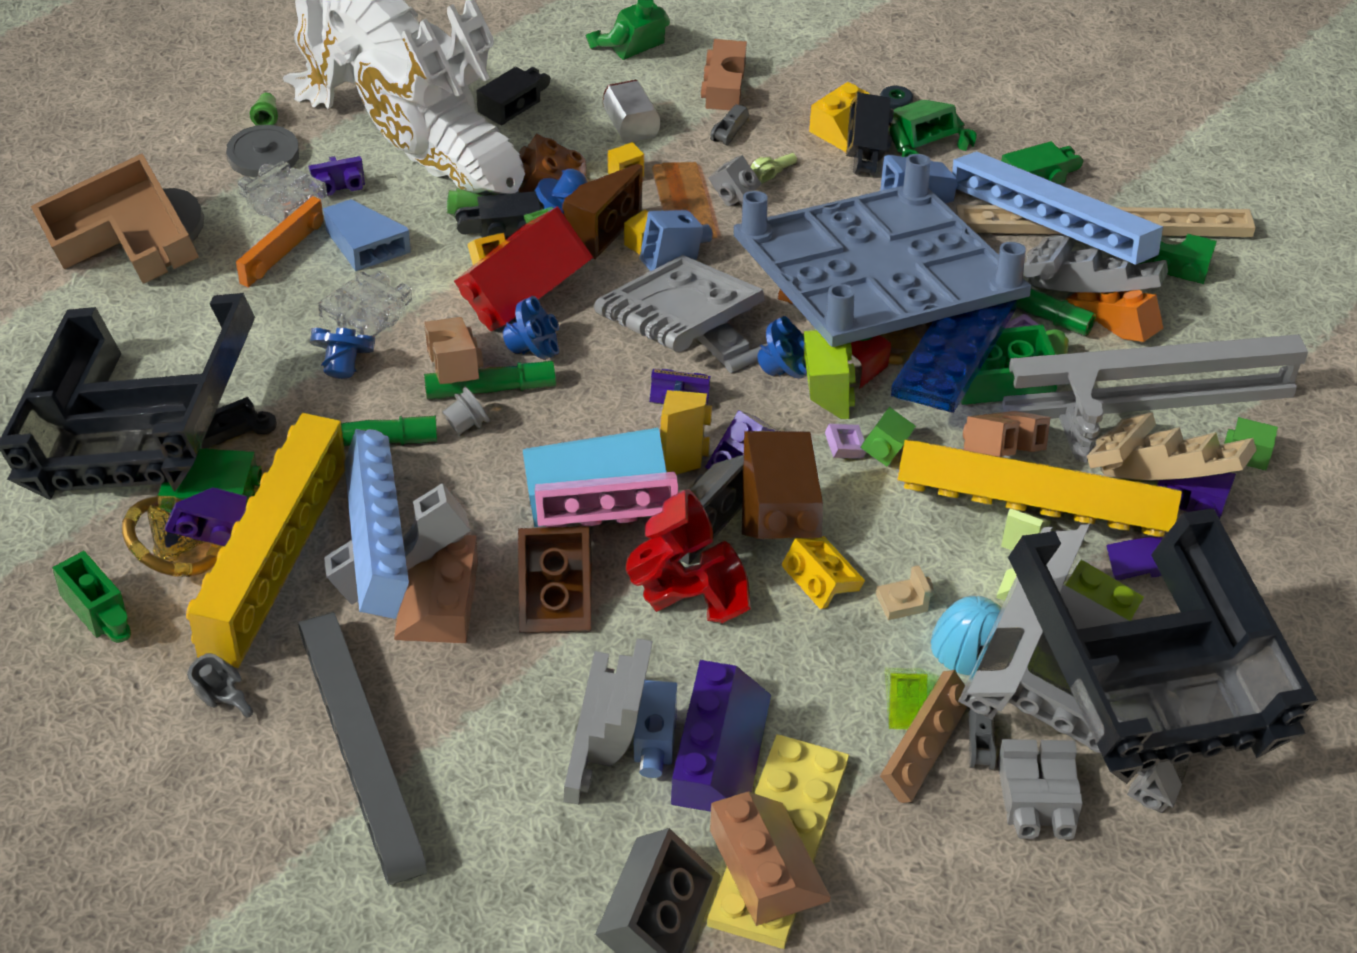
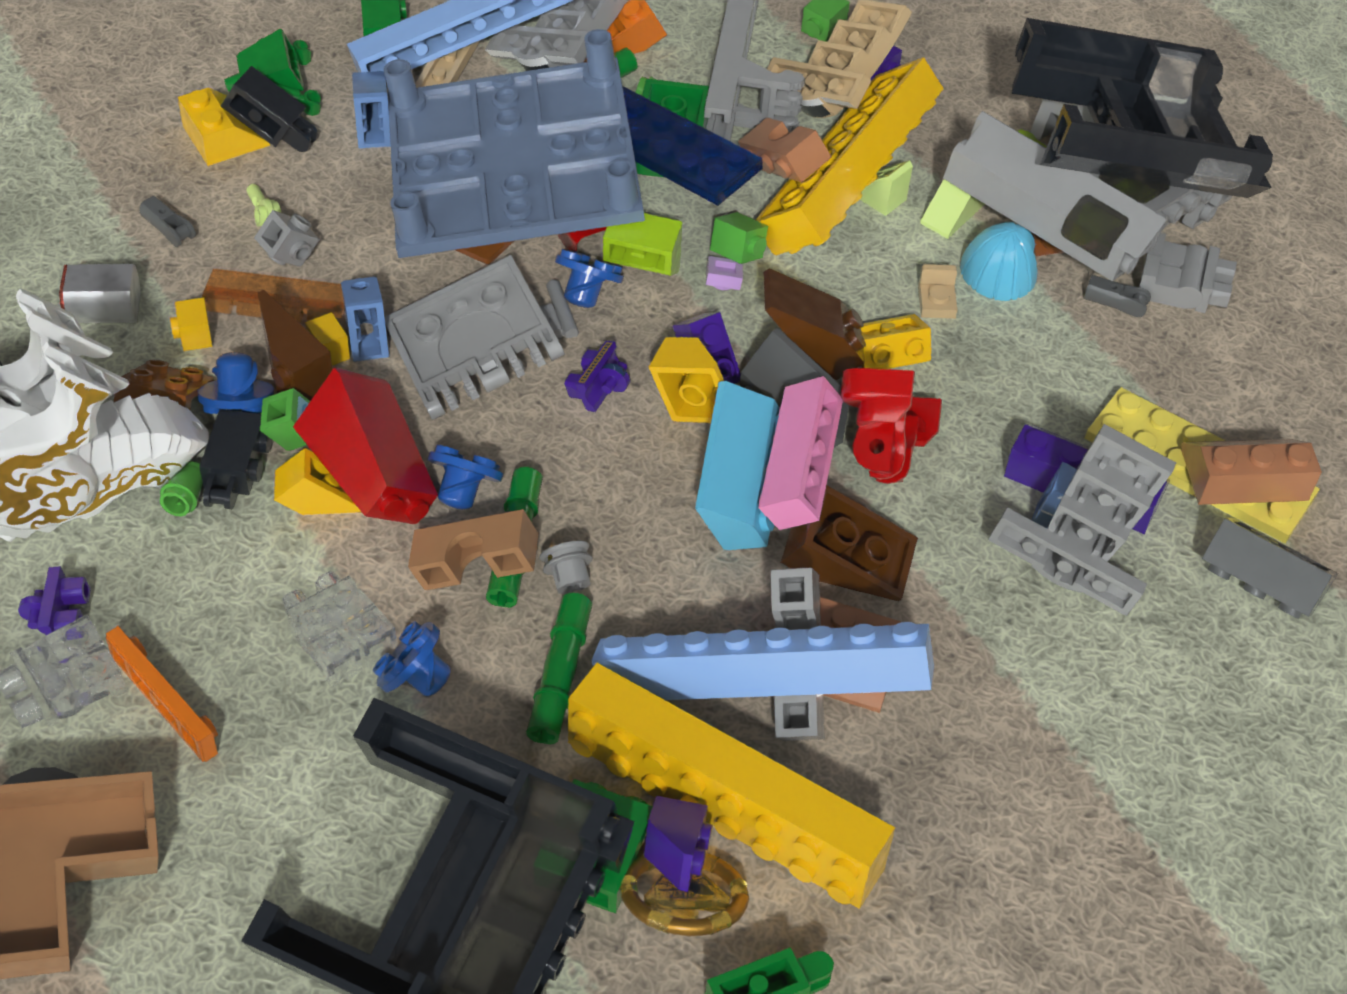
camera: 75 degrees left, 5 degrees up
dark grey piece [187,653,253,718] -> none
dark grey beam [298,612,427,886] -> none
medium blue slope [323,199,411,271] -> none
nougat arch [701,39,747,110] -> none
black wheel [880,85,913,110] -> none
medium nougat plate [880,670,968,803] -> none
clear neon green slope [884,667,928,730] -> none
dark purple slope [1106,536,1165,580] -> none

